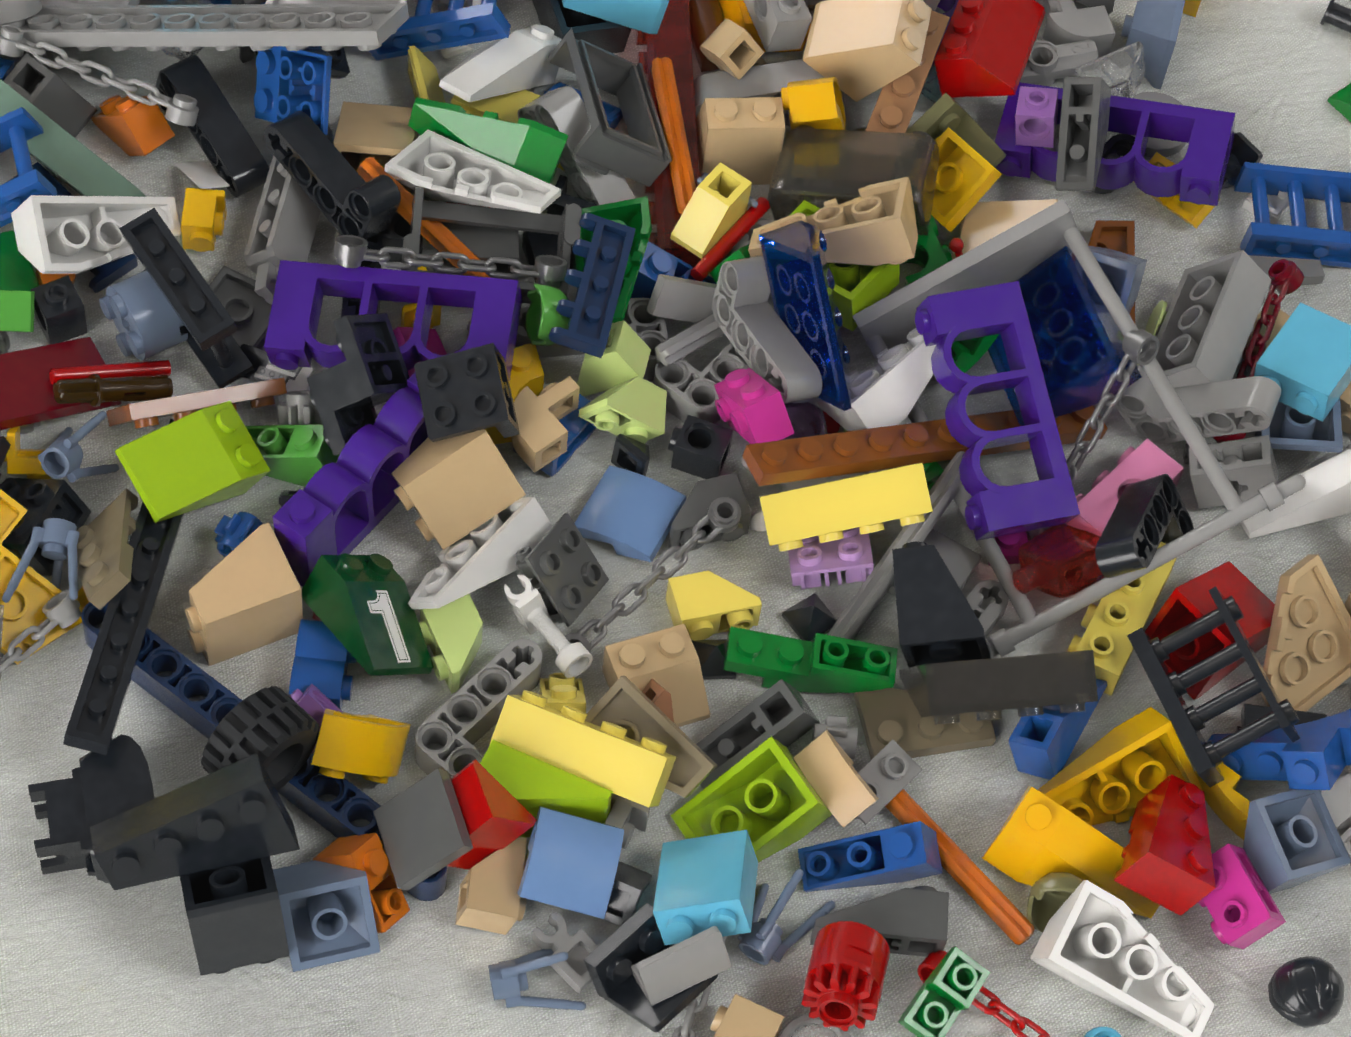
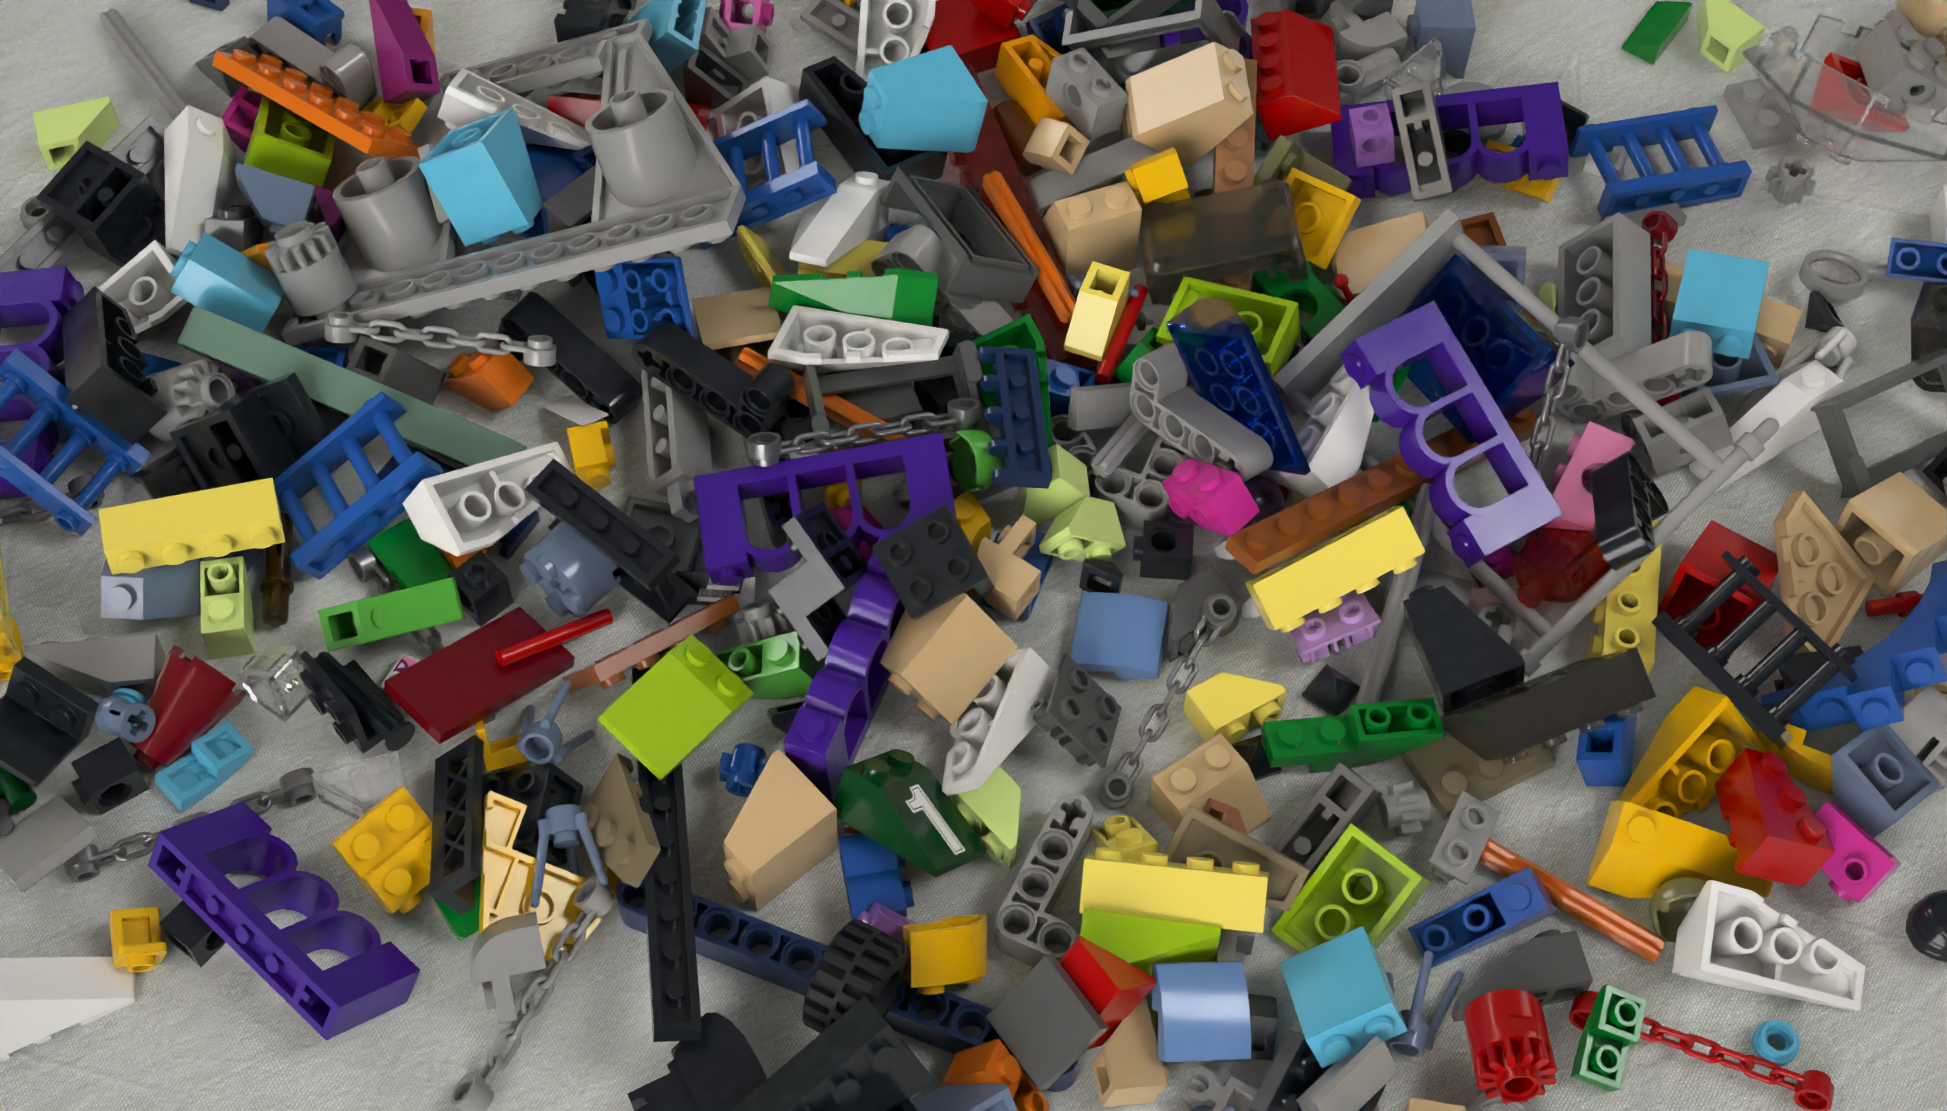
camera: 10 degrees left, 0 degrees up
dark brown axle [53,374,173,407] -> none
white bar [504,575,593,678] -> none
tan wedge [748,177,918,266] -> none
tan slope [793,730,879,828] -> none

